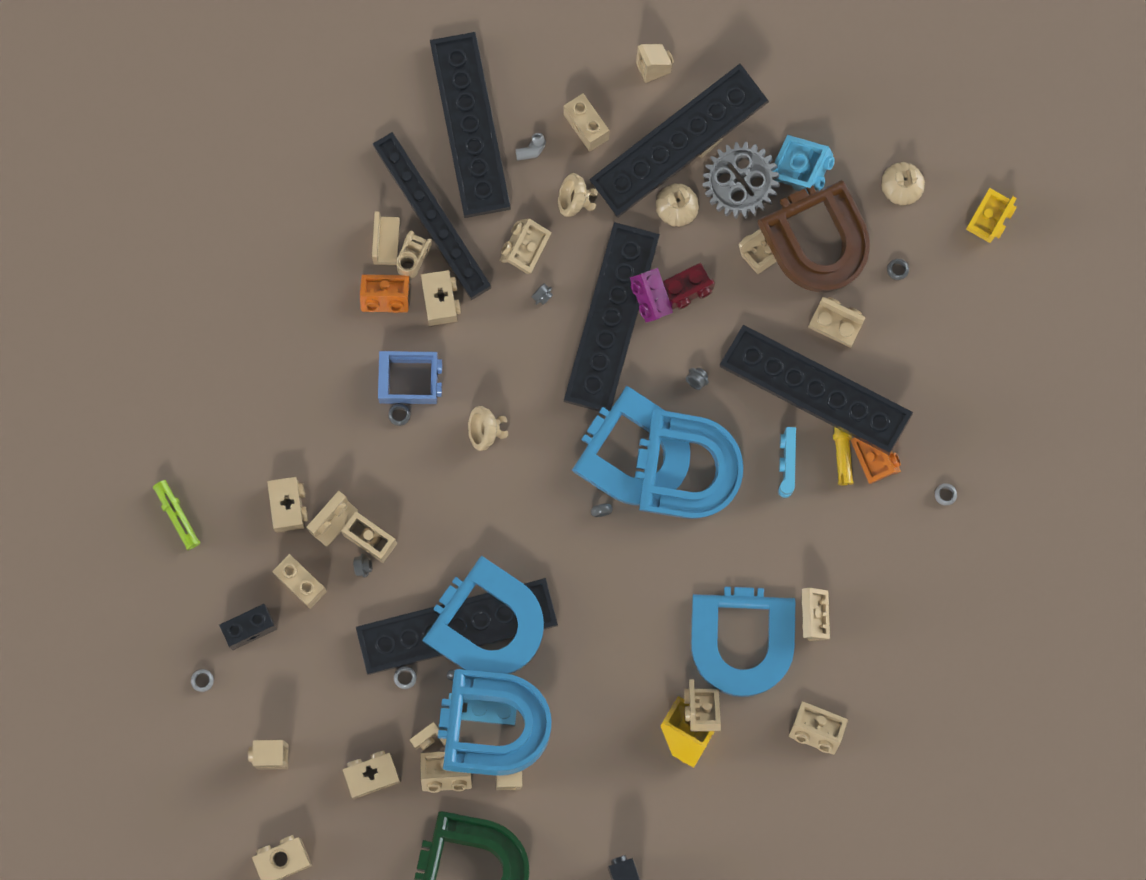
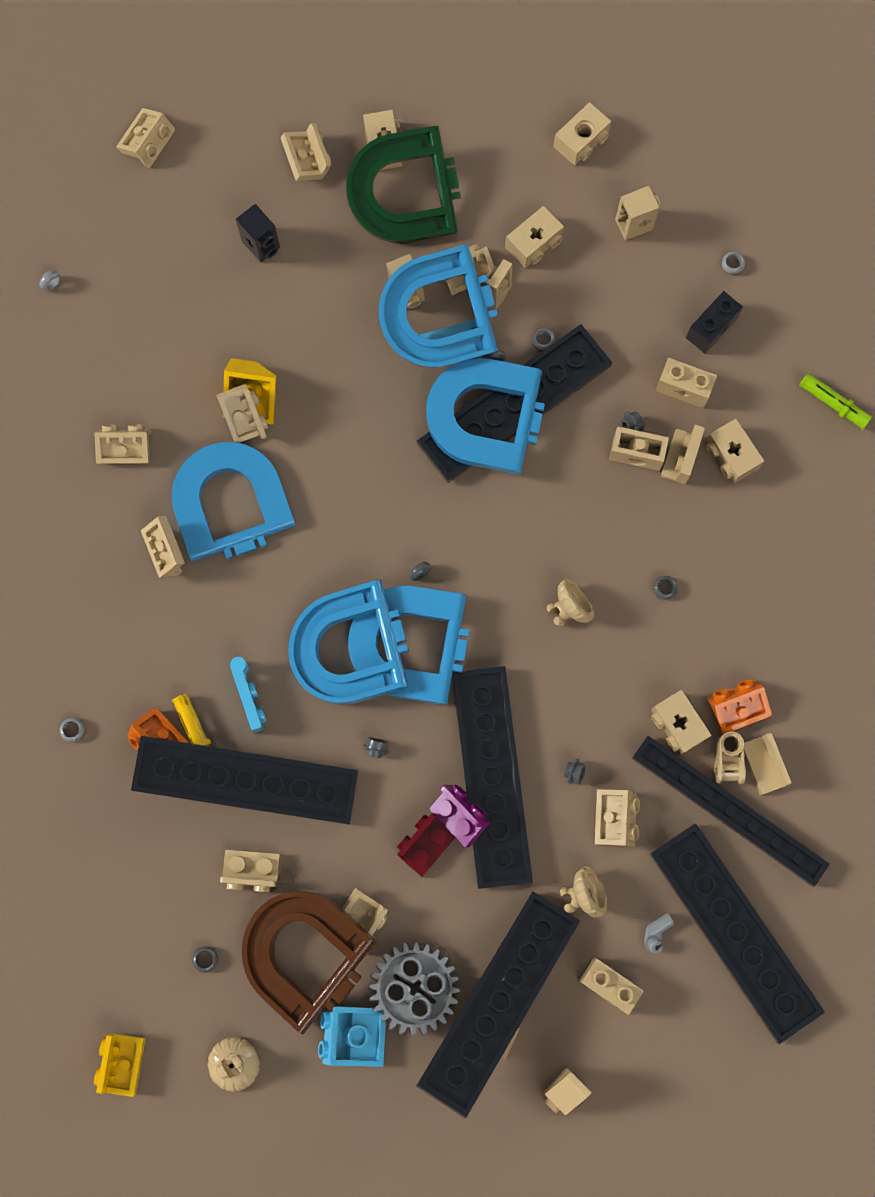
camera: 160 degrees right, 0 degrees up
medium blue window [378,351,442,404] -> none
tan hair [655,183,699,227] -> none

